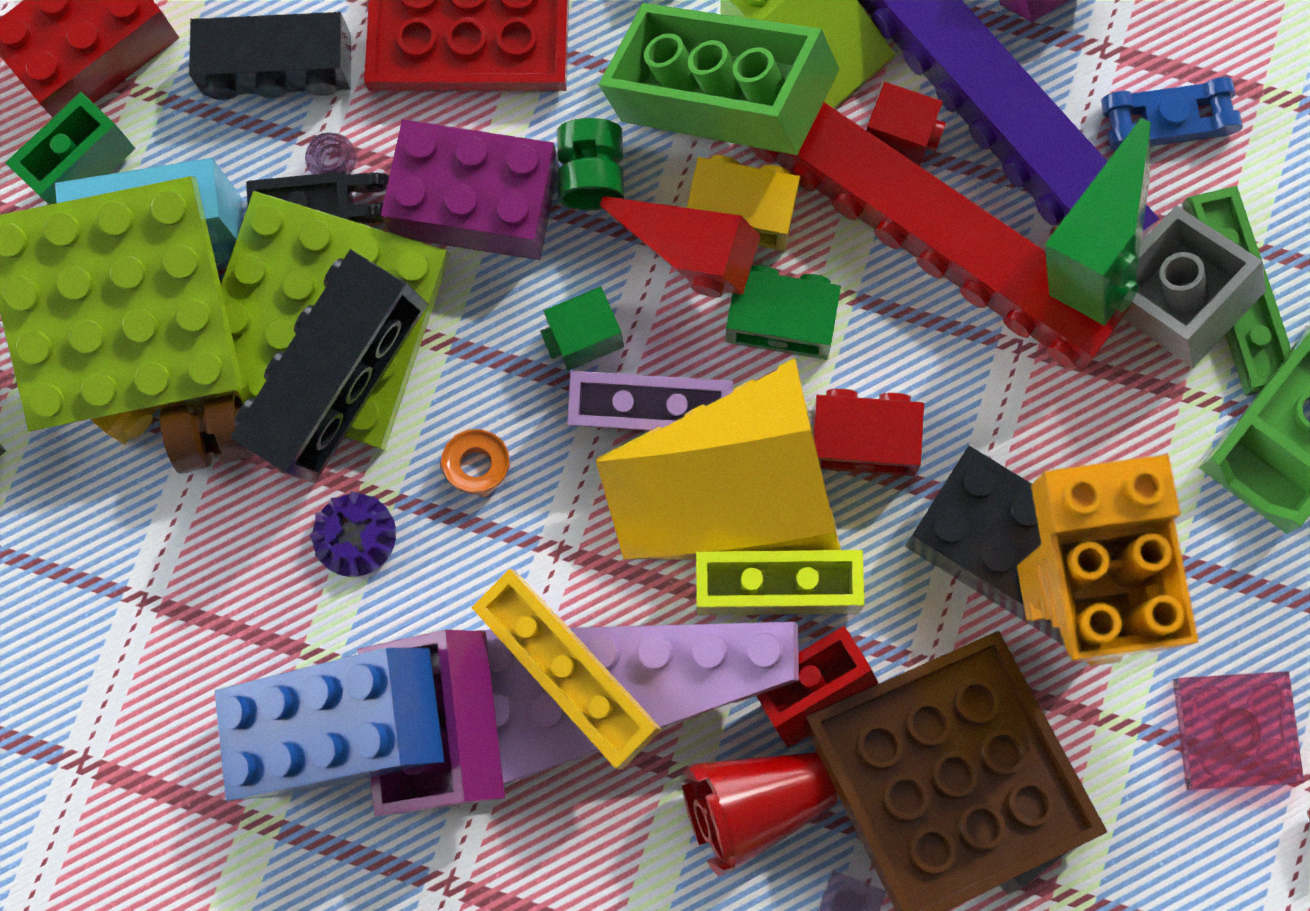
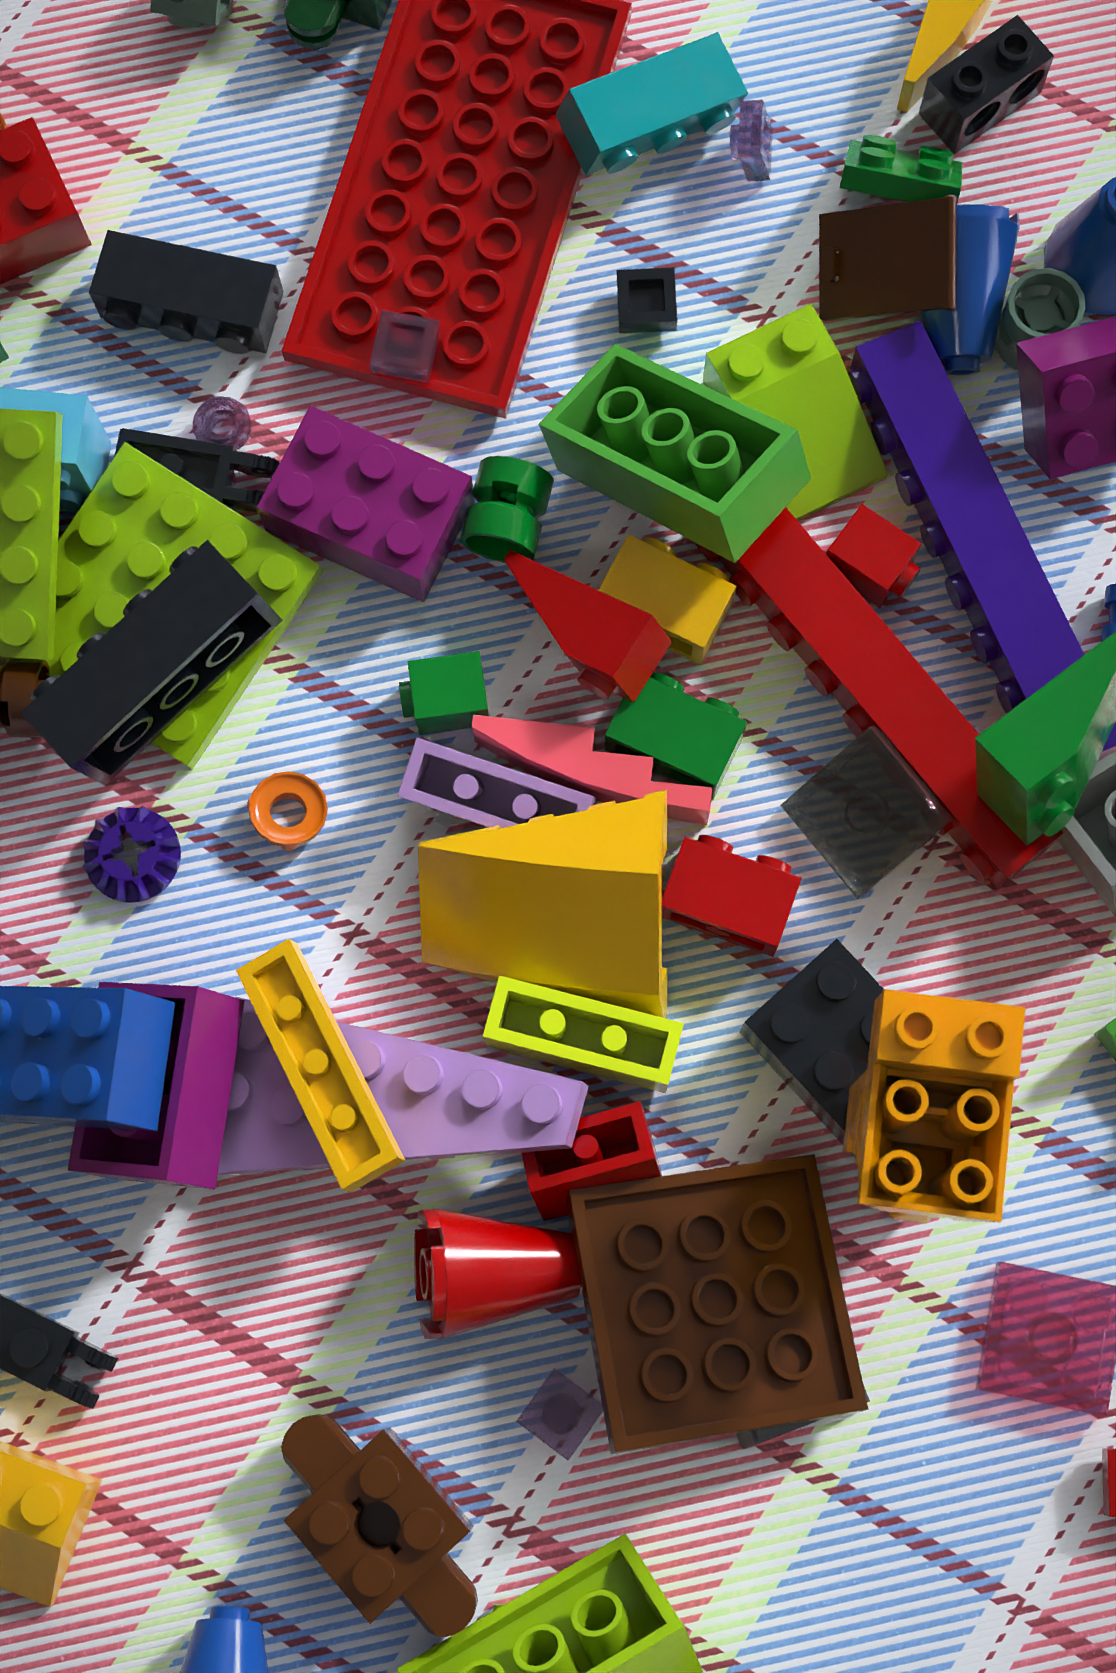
camera: 10 degrees right, 0 degrees up
none -> clear purple tile [370,310,440,382]
none -> coral slope [472,715,712,825]
none -> clear smoke tile [780,725,954,899]

